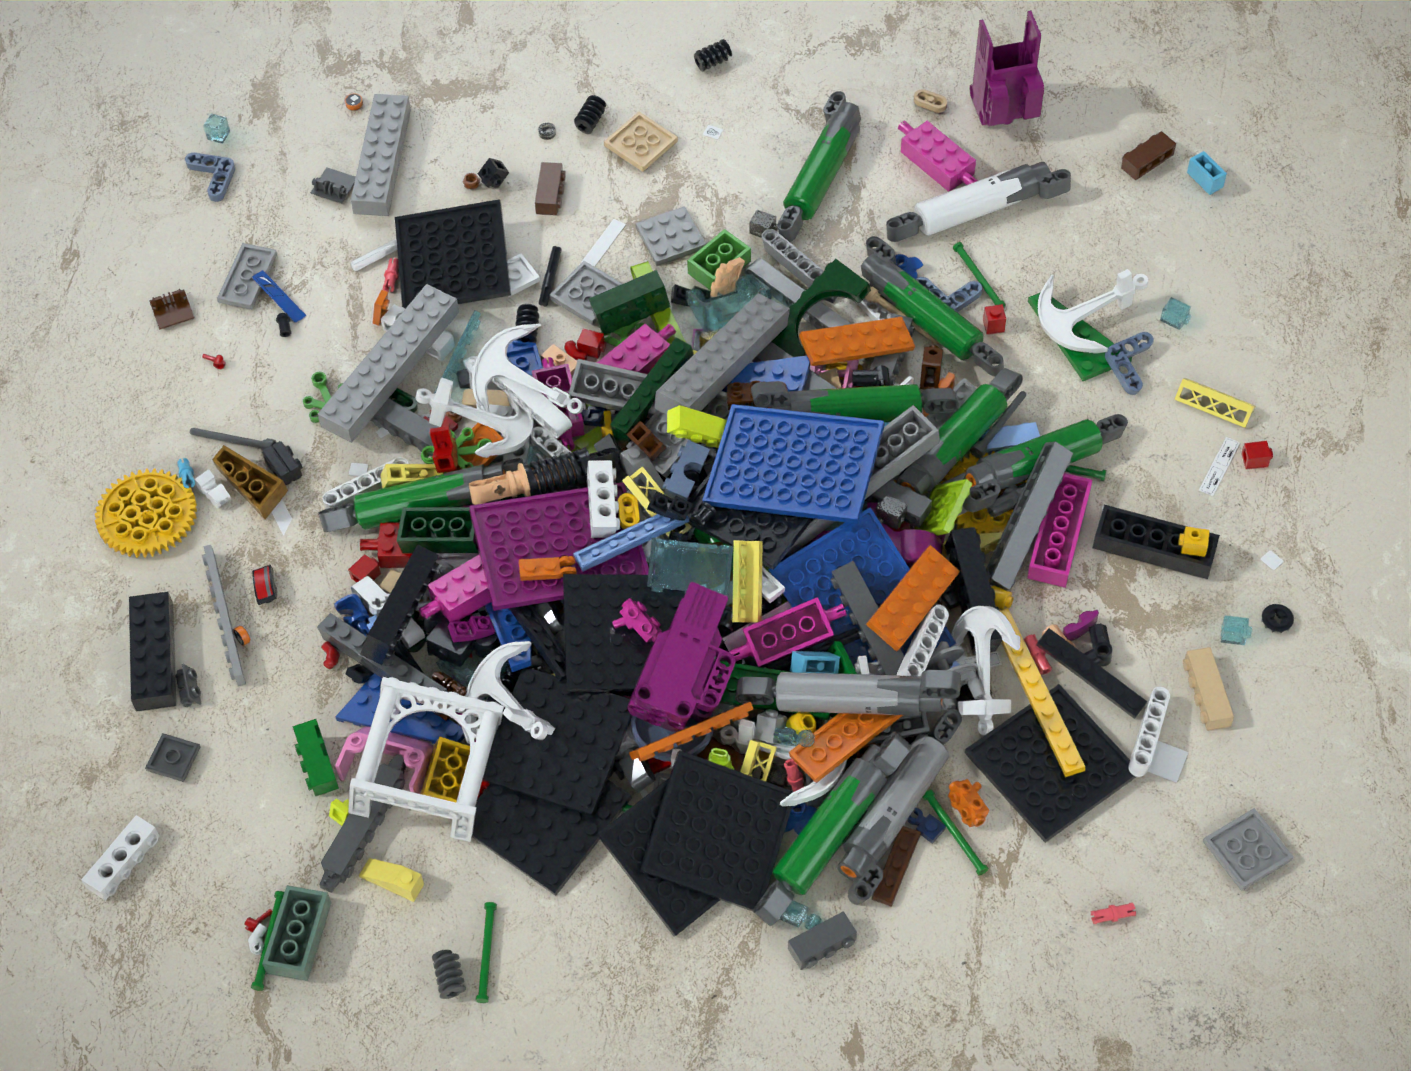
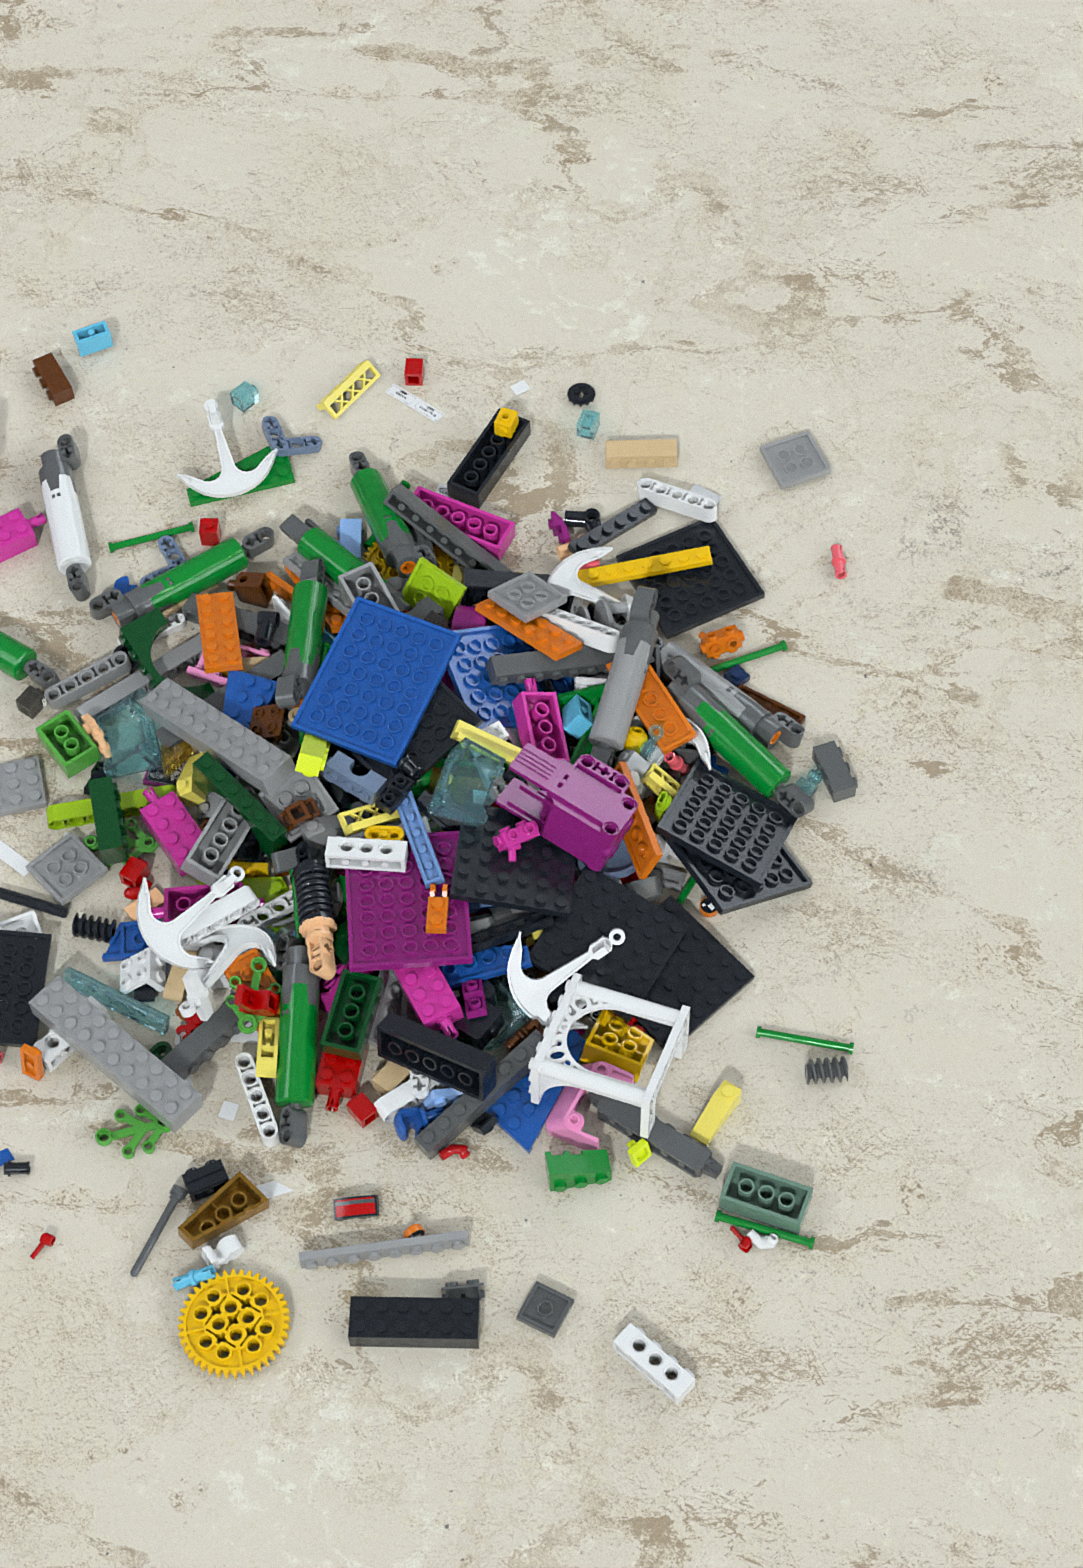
camera: 80 degrees left, 0 degrees up
none -> light grey plate [487,571,568,623]

